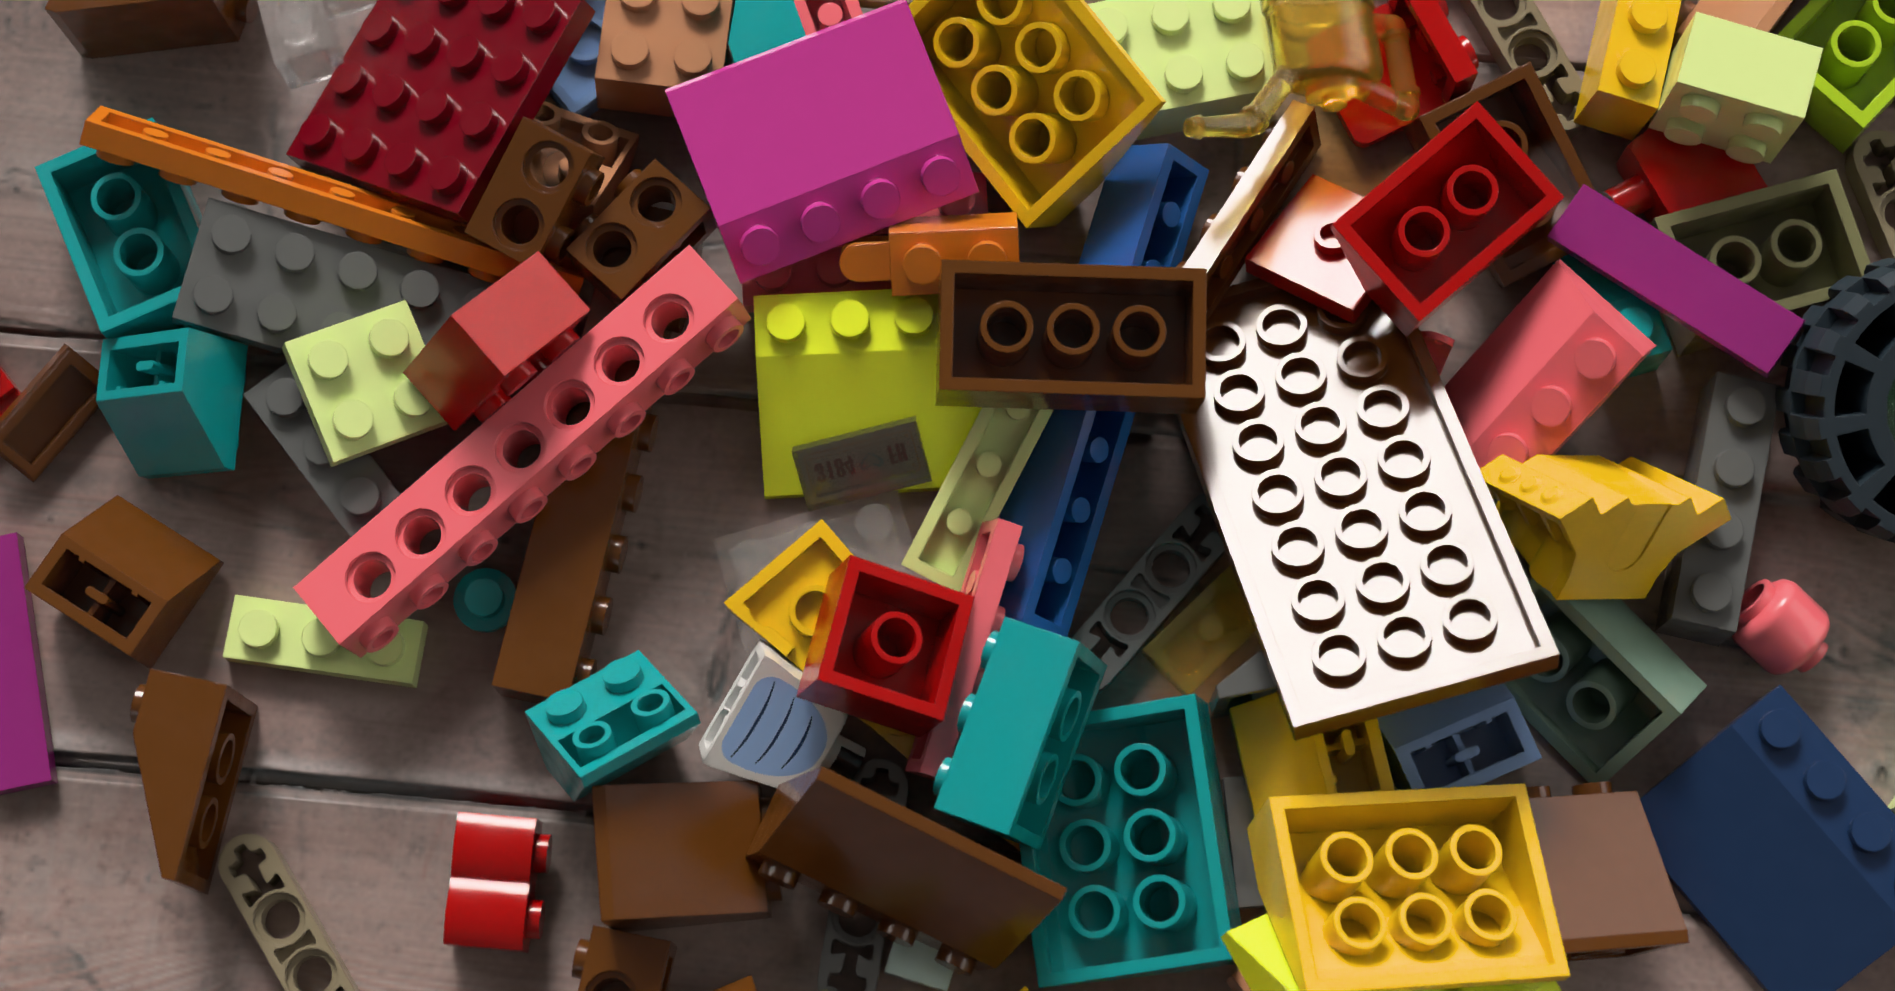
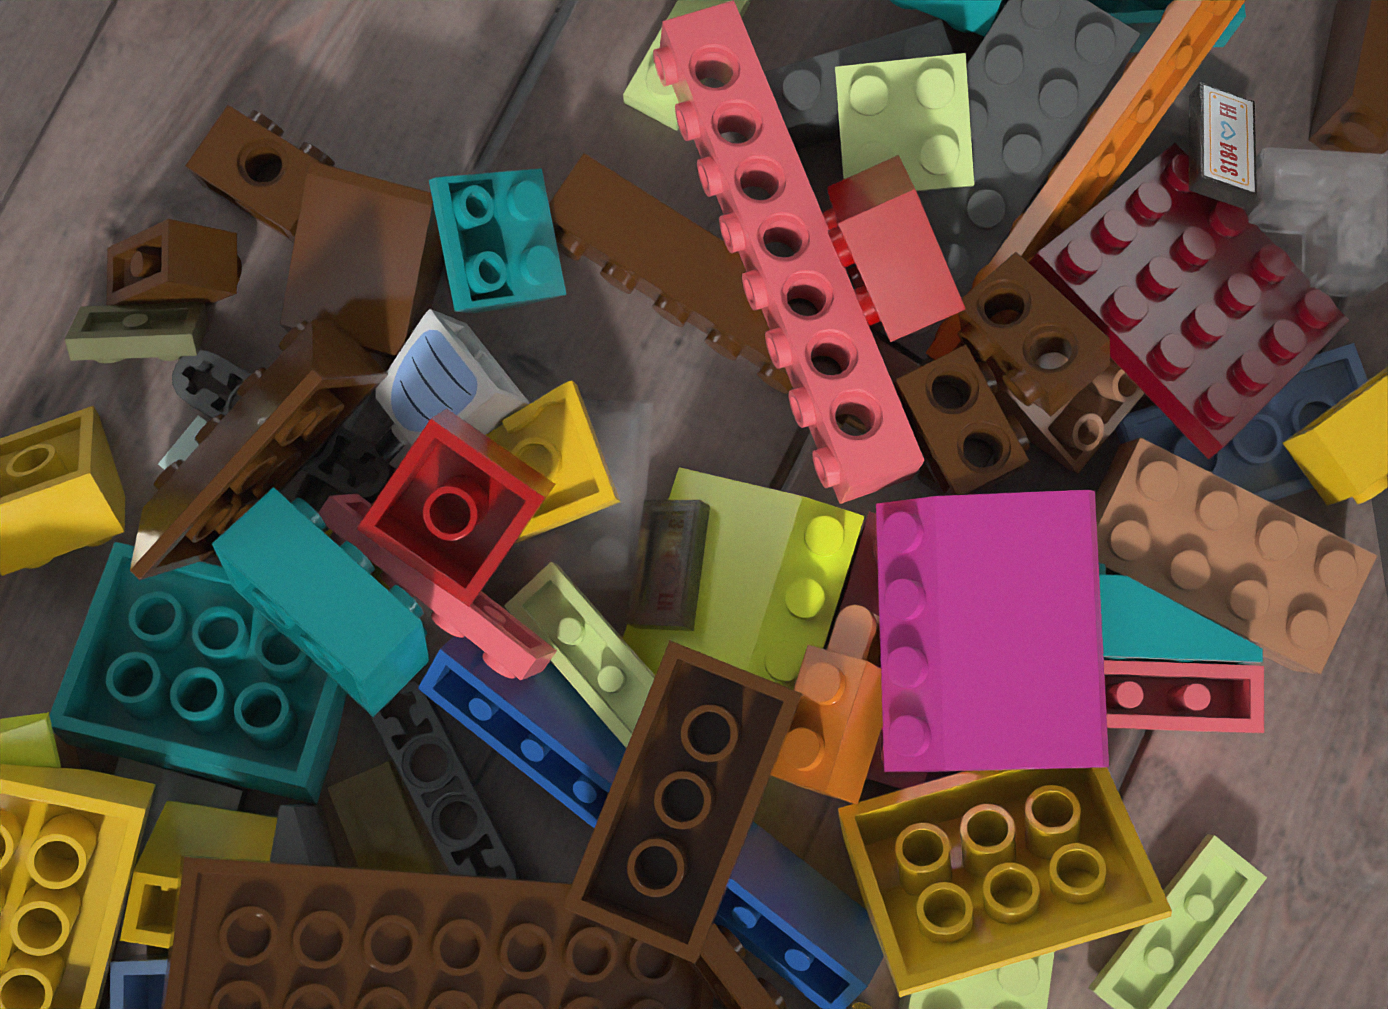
camera: 110 degrees right, 5 degrees up
red brick [443,812,552,953] -> none
teal plate [453,568,516,633] -> none
none -> tile [1189,82,1257,209]

